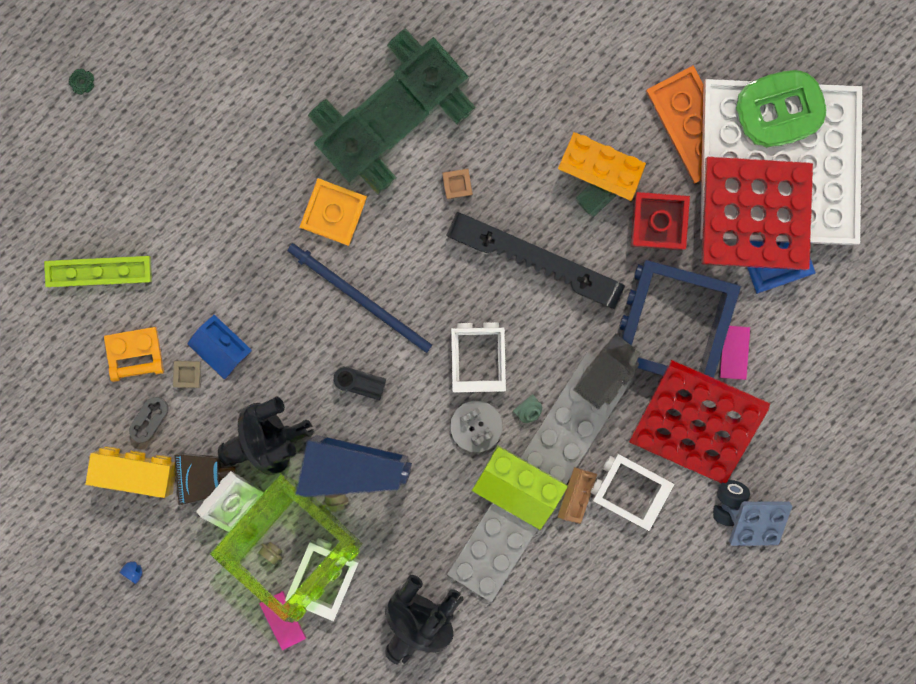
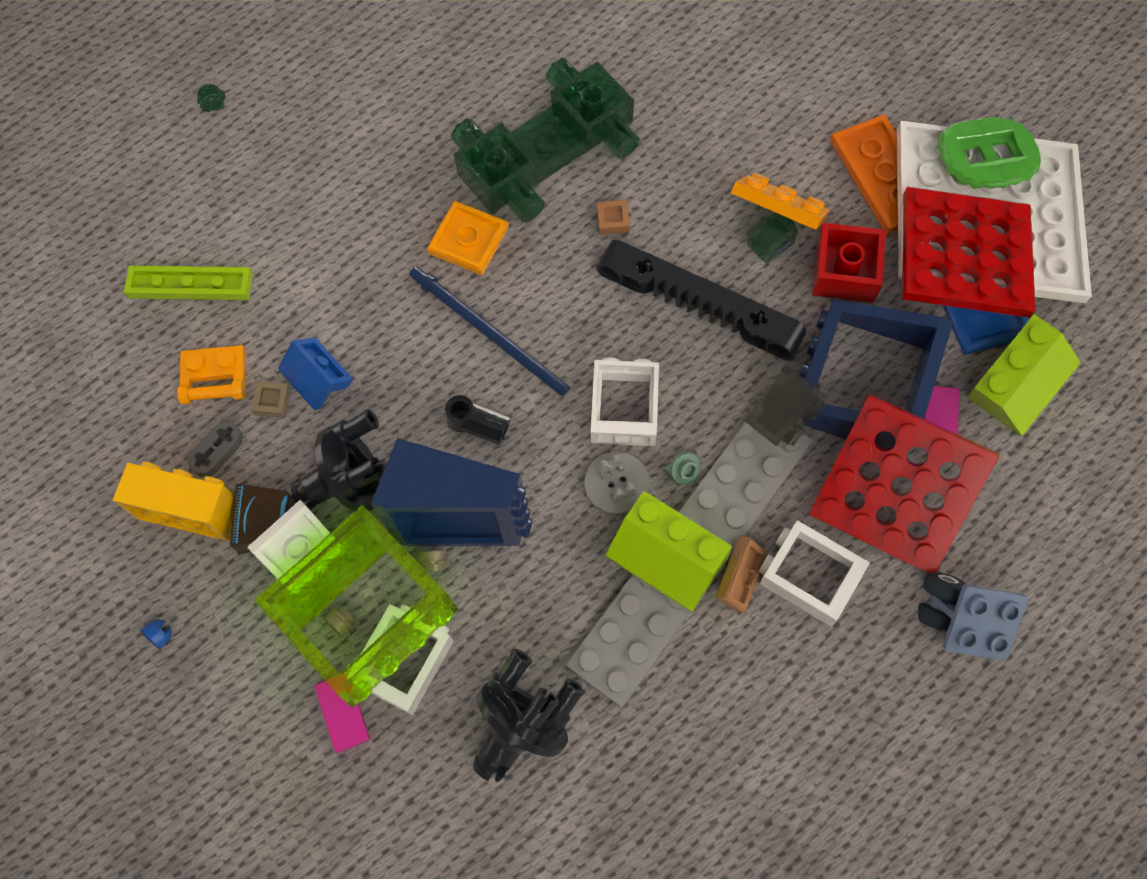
camera: 10 degrees right, 20 degrees down
none -> lime slope [967,314,1081,437]

